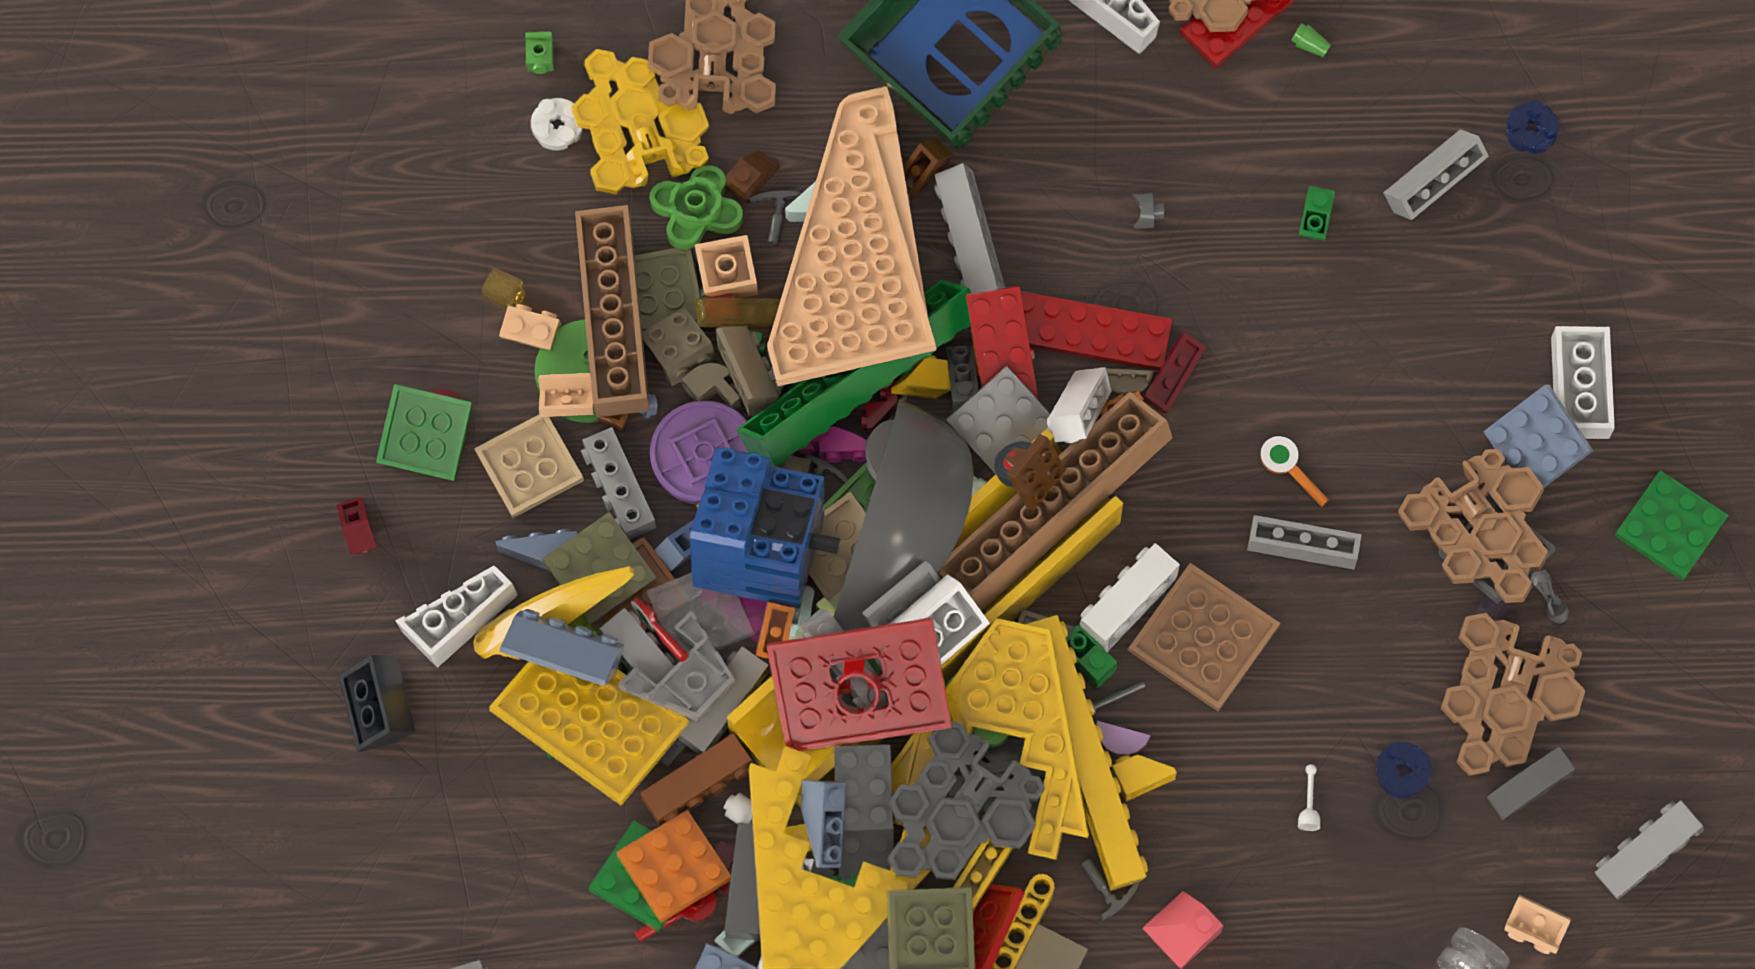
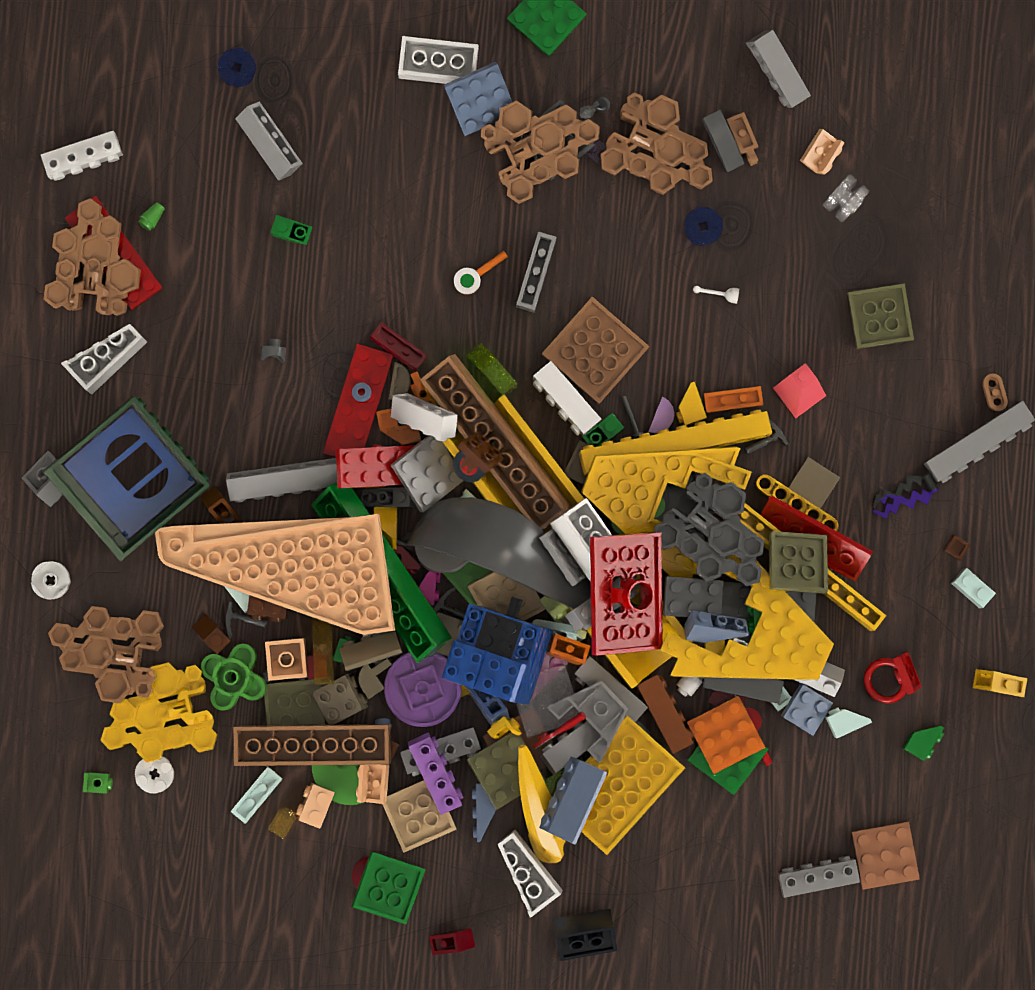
camera: 90 degrees left, 15 degrees up
none -> light aqua plate [231,766,283,824]
none -> reddish brown brick [247,595,288,623]
none -> sand blue plate [352,383,371,402]
none -> orange tile [376,408,421,445]
none -> medium lavender brick [408,732,463,815]
none -> clear neon green brick [465,343,517,397]
none -> yellow bracket [487,716,522,740]
none -> orange plate [703,386,763,413]
none -> medium nougat plate [726,112,759,166]

